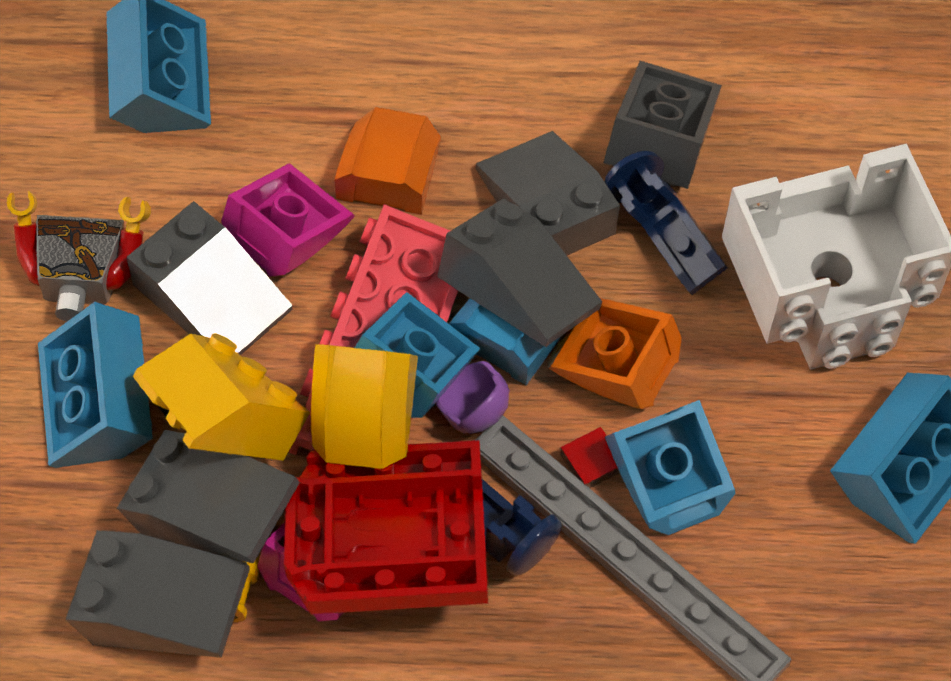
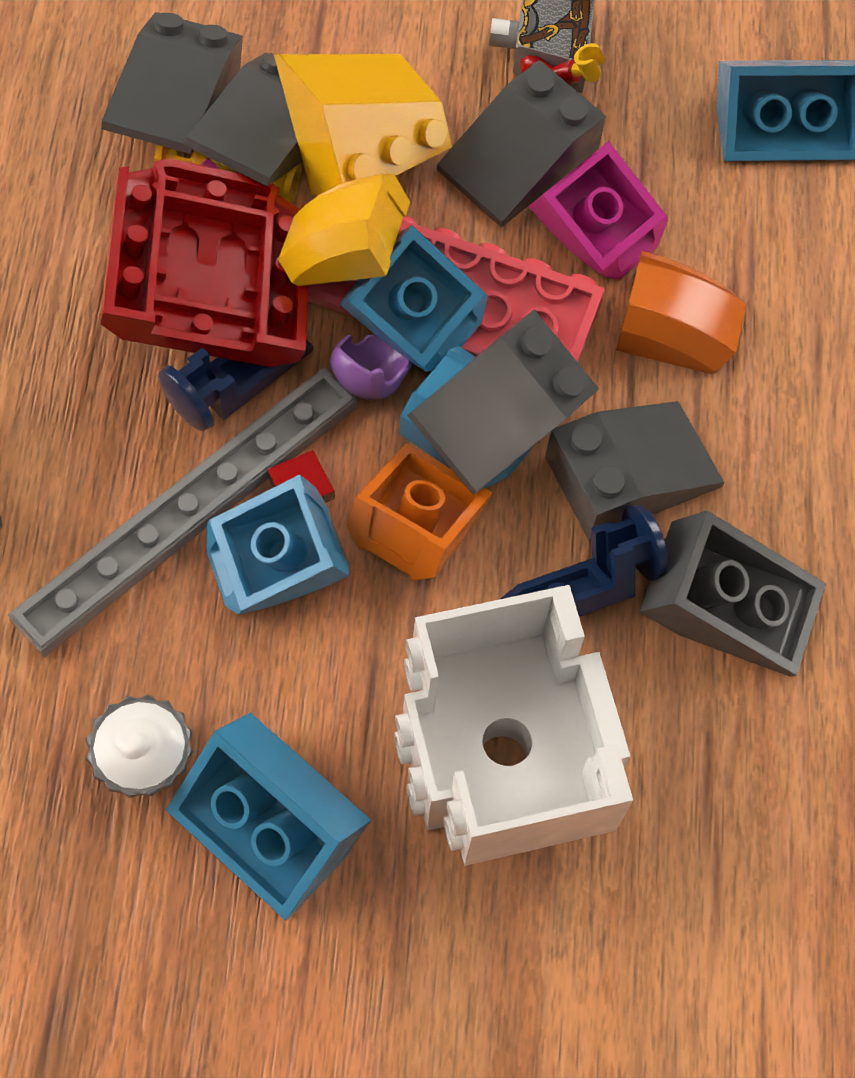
camera: 90 degrees right, 5 degrees up
dark azure slope [38,302,153,468] -> none
none -> white piece [85,694,193,798]

